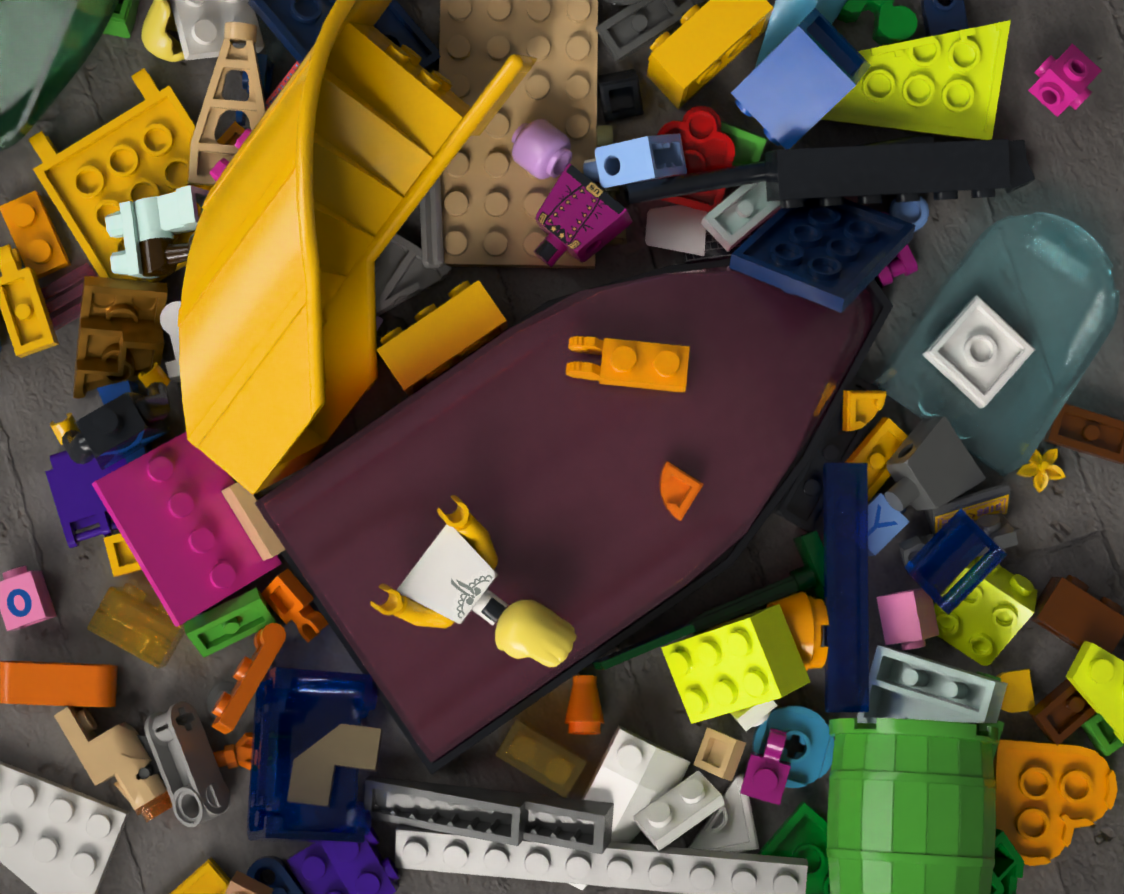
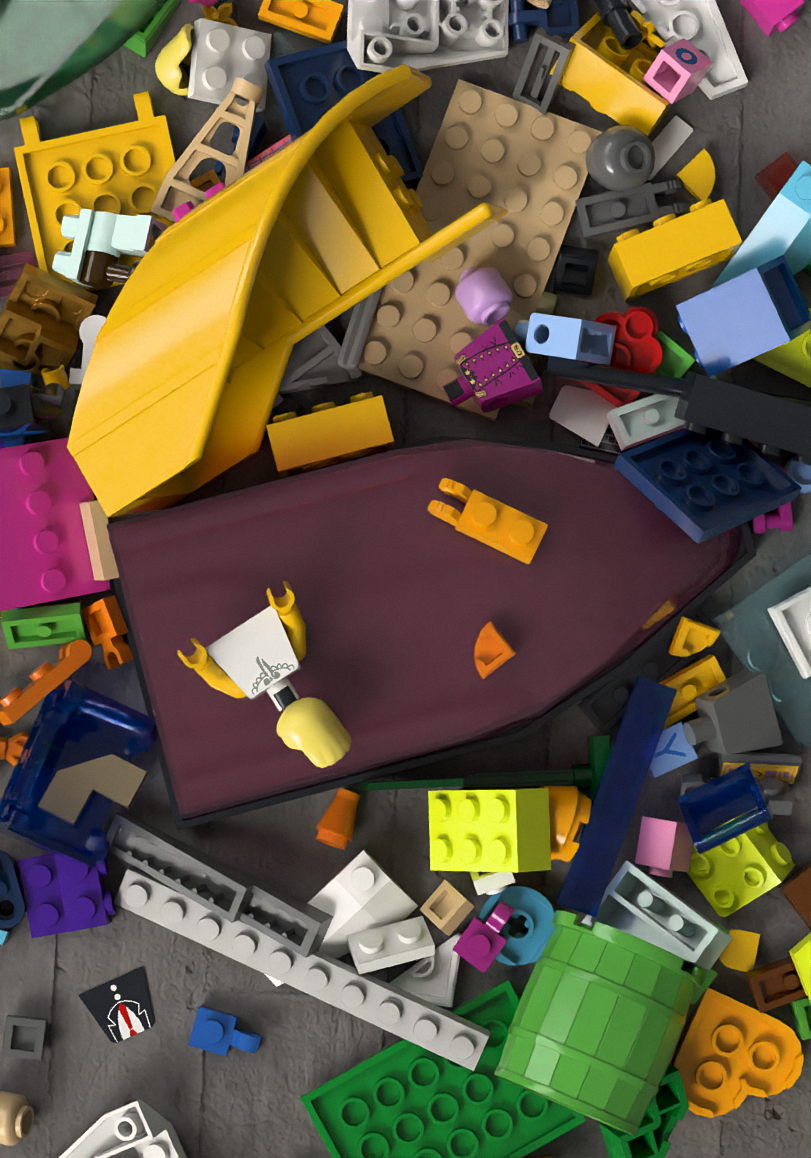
camera: 25 degrees right, 0 degrees up
clear yellow brick [495,716,587,798] -> none

